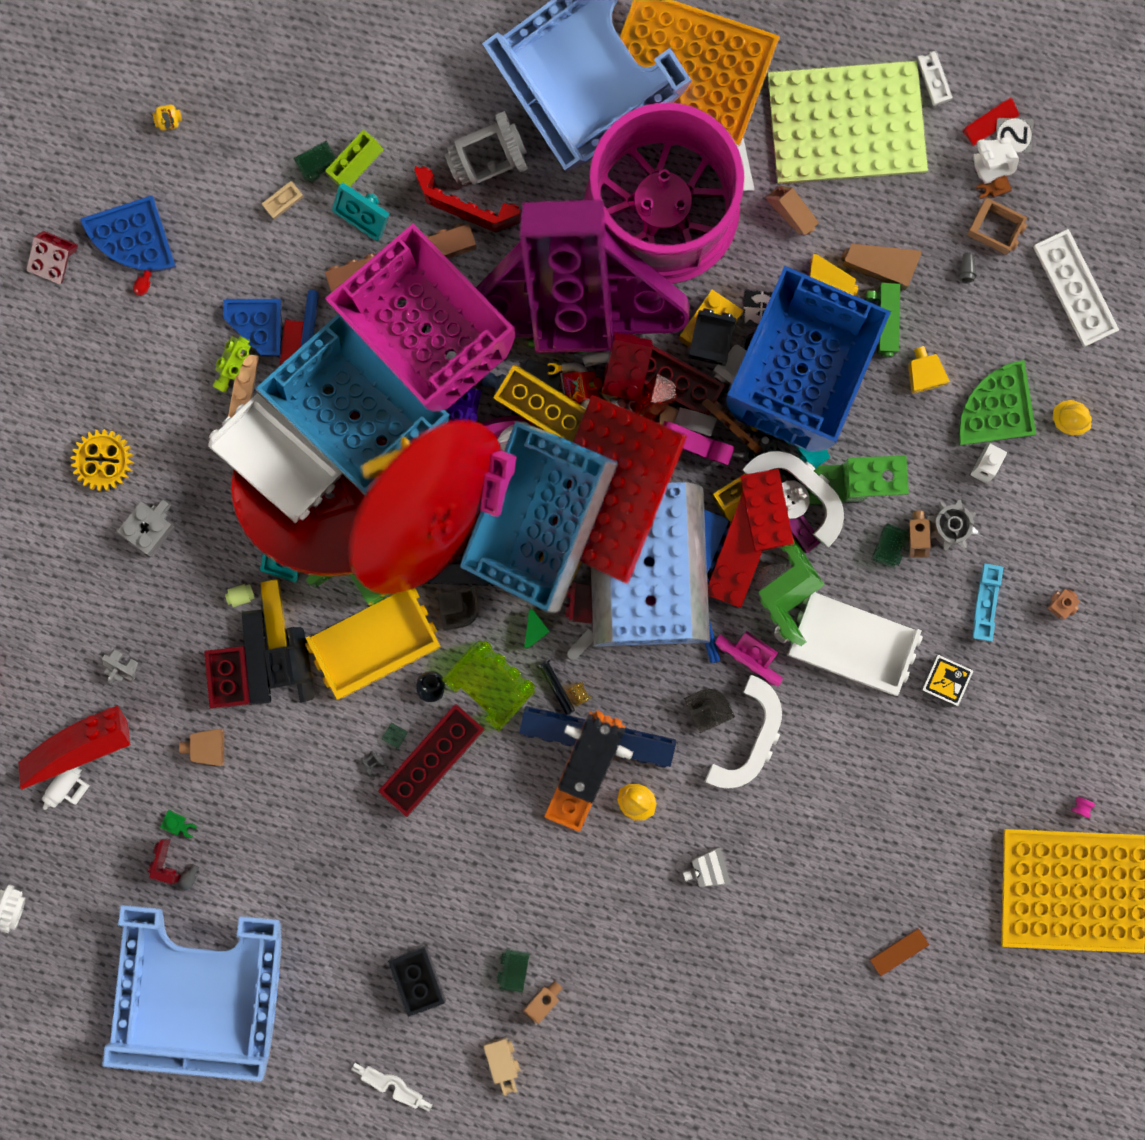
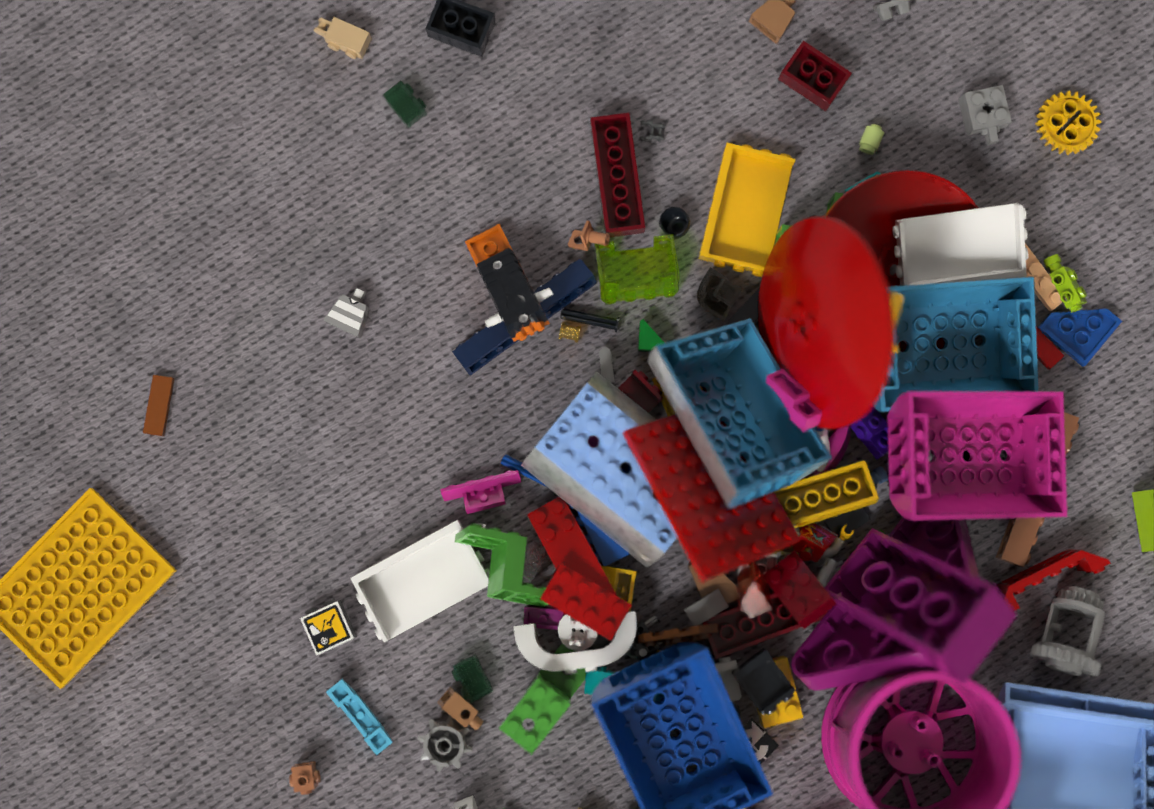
camera: 130 degrees right, 0 degrees up
black beam [242,609,271,705] -> none
yellow slope [260,579,288,650] -> none
black plate [264,627,315,703] -> none
blue axle [301,290,319,347] -> none
teal plate [331,182,390,242] -> none
clear green tile [382,722,408,749] -> none
medium nougat torso [521,981,563,1024] -> none
yellow piece [617,784,657,821] -> none
dark pink beam [663,421,735,465] -> none
clear smoke brick [684,688,735,733] -> none
white arch [704,675,782,788] -> none
dark pink wheel [1071,797,1095,819] -> none
none -> nougat bracket [568,221,610,251]

